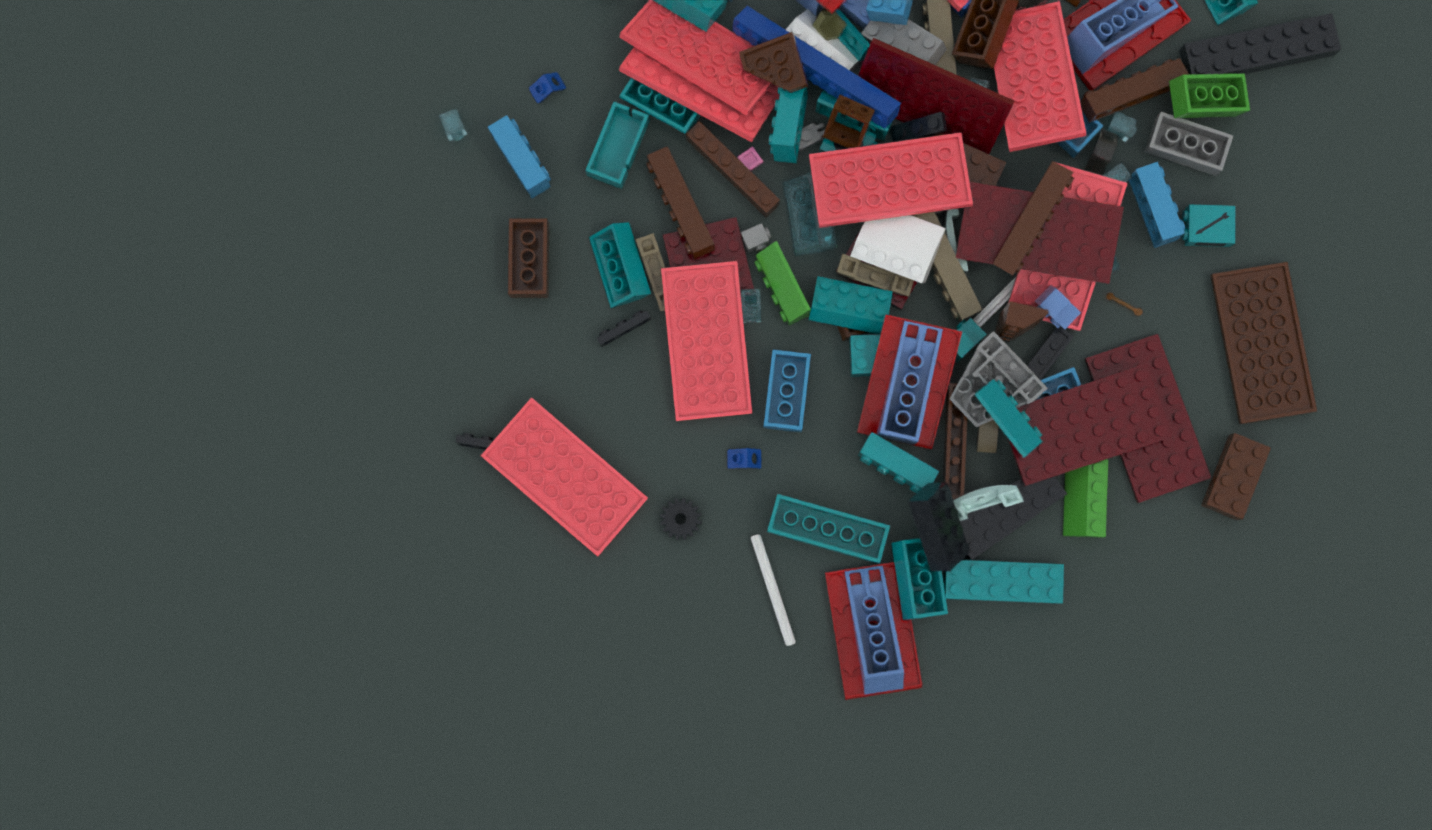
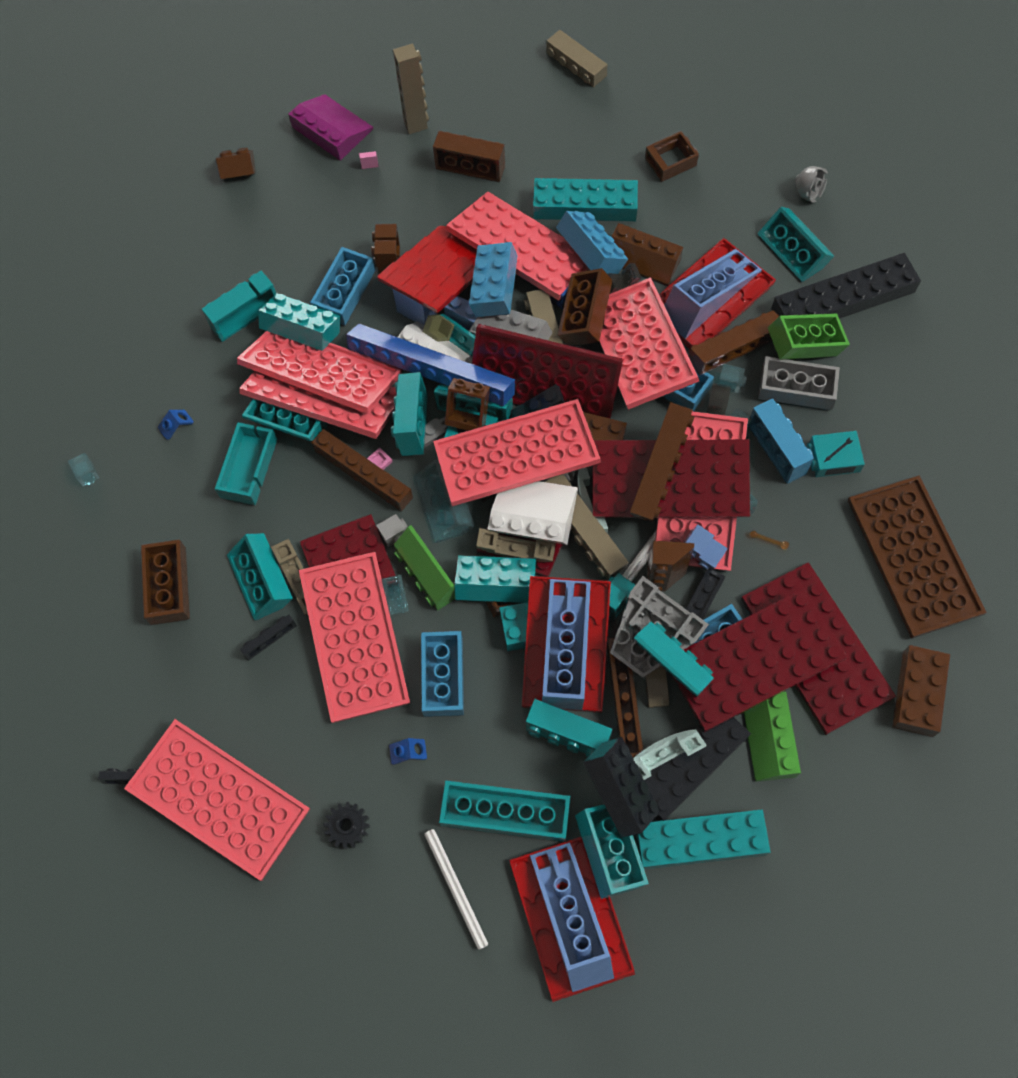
camera: 10 degrees left, 15 degrees down
dark azure brick [488,115,551,198] -> none
reddish brown brick [646,146,715,259] -> none
reddish brown plate [739,32,808,93] -> none

